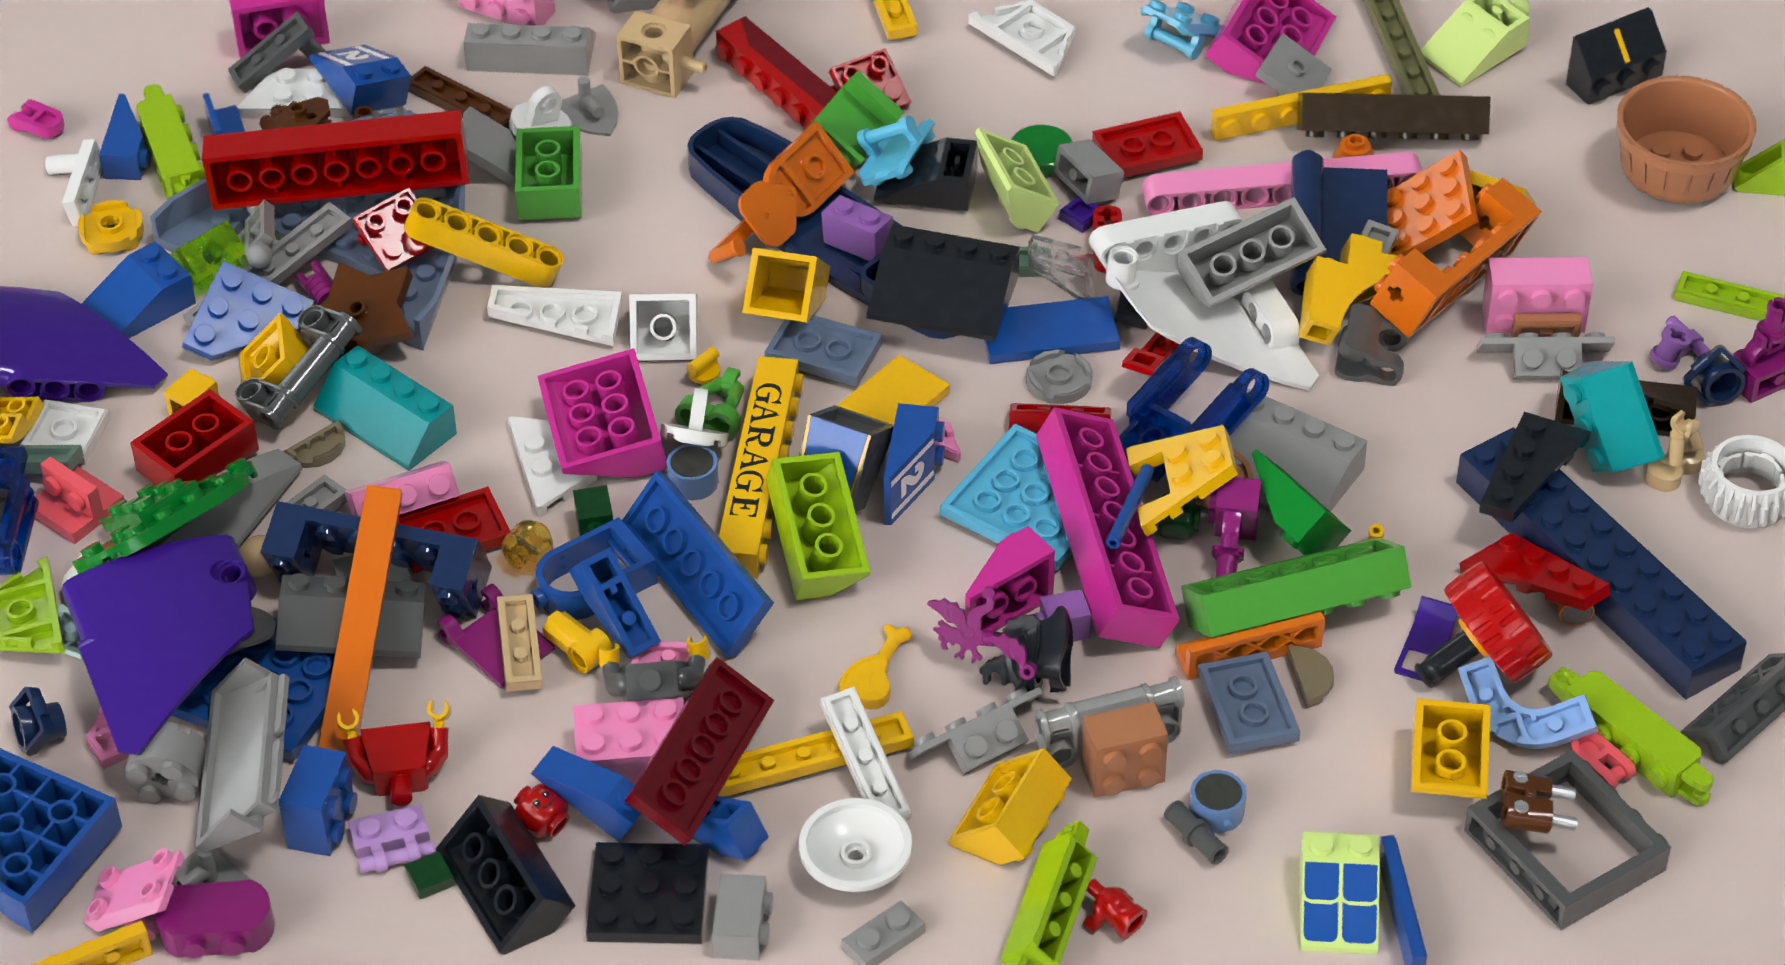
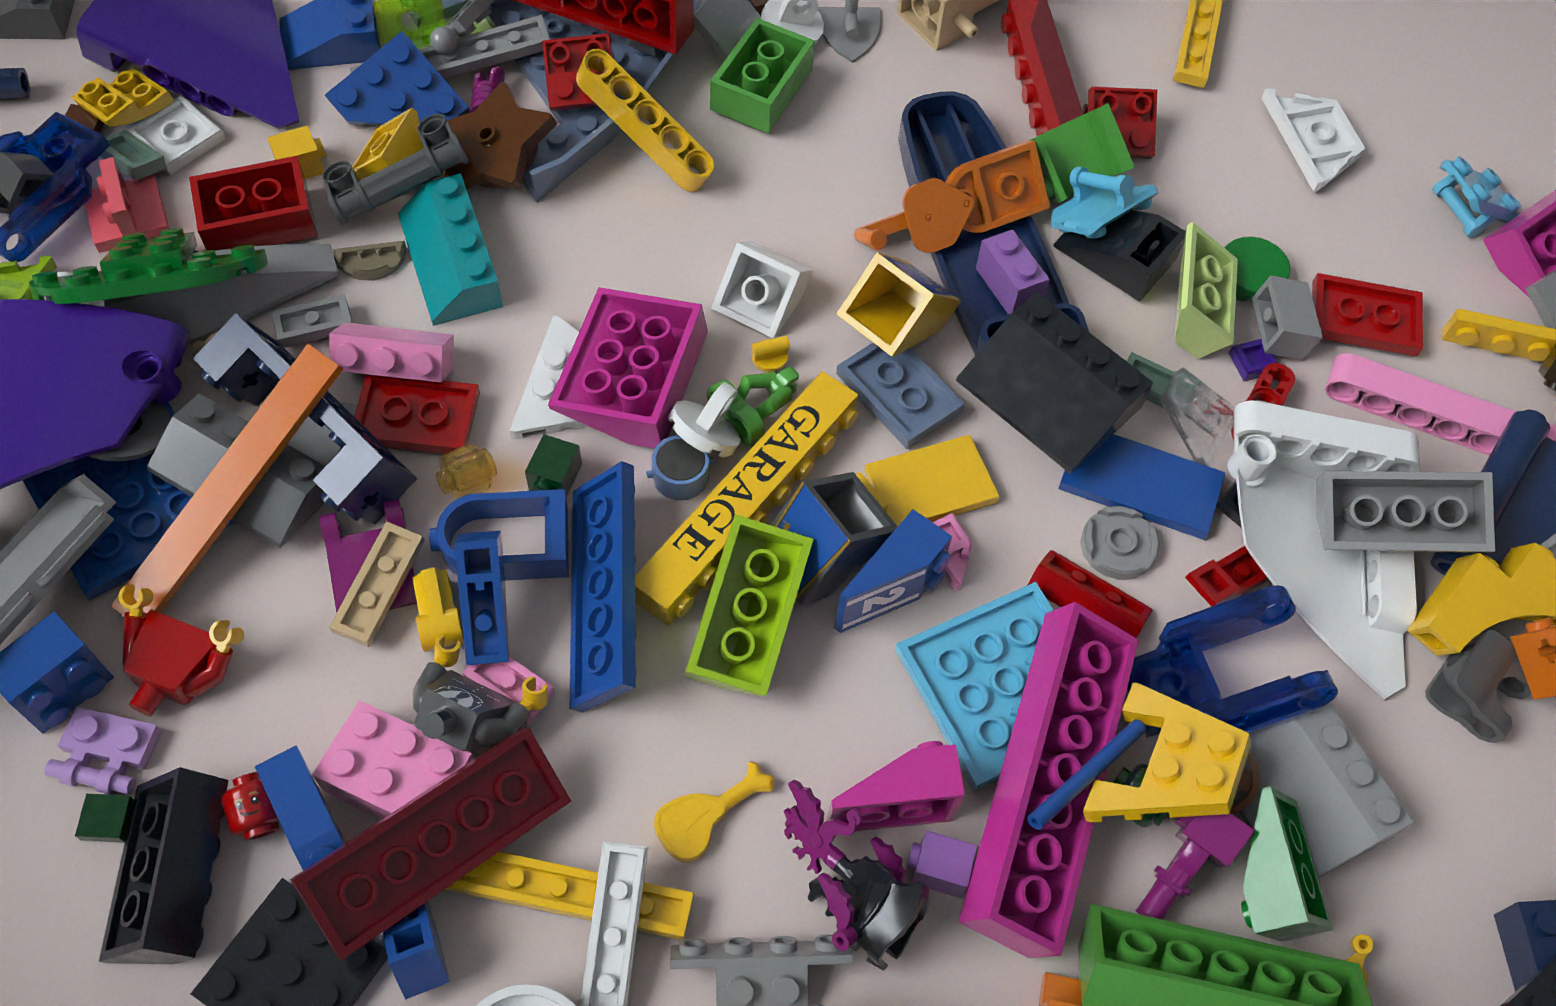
camera: 25 degrees right, 15 degrees up
white wing [487,285,622,346] -> none

